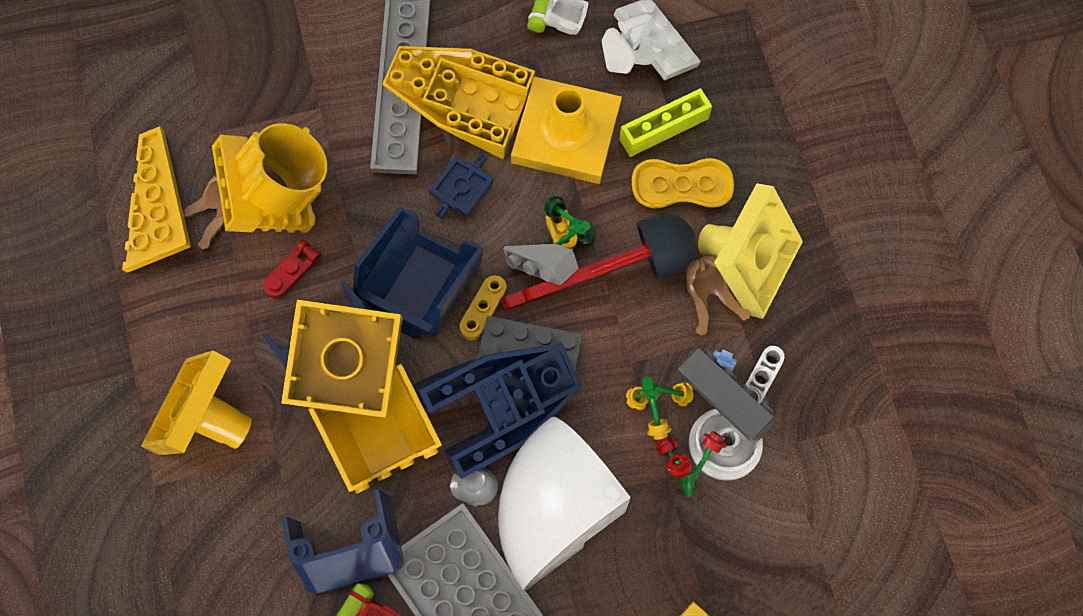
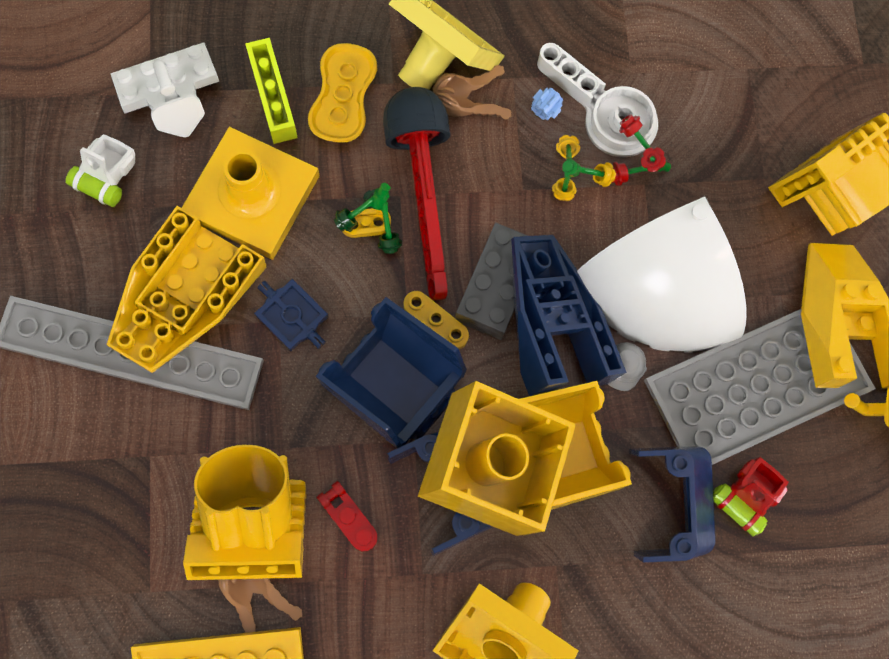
camera: 85 degrees left, 5 degrees up
light grey slope [503,244,579,286] -> none
dark grey piece [678,348,775,445] -> none

